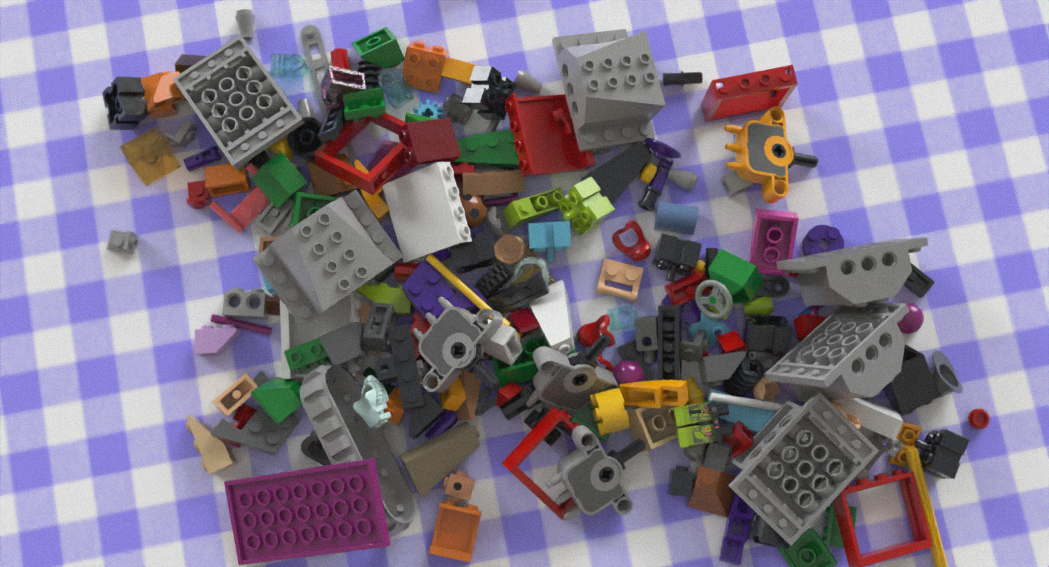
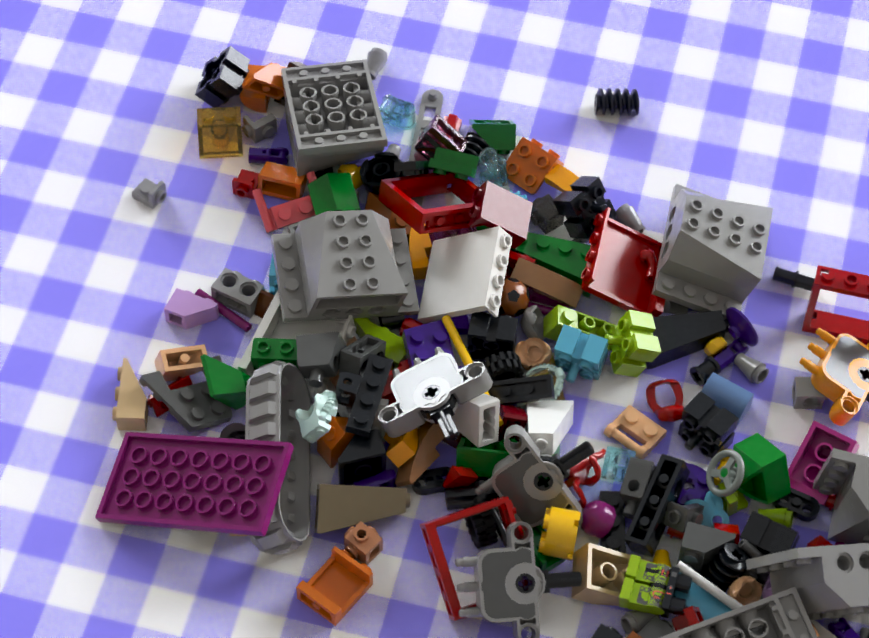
camera: 25 degrees right, 25 degrees down
light orange slope [619,380,689,409] -> none
red slope [664,271,711,304] -> none

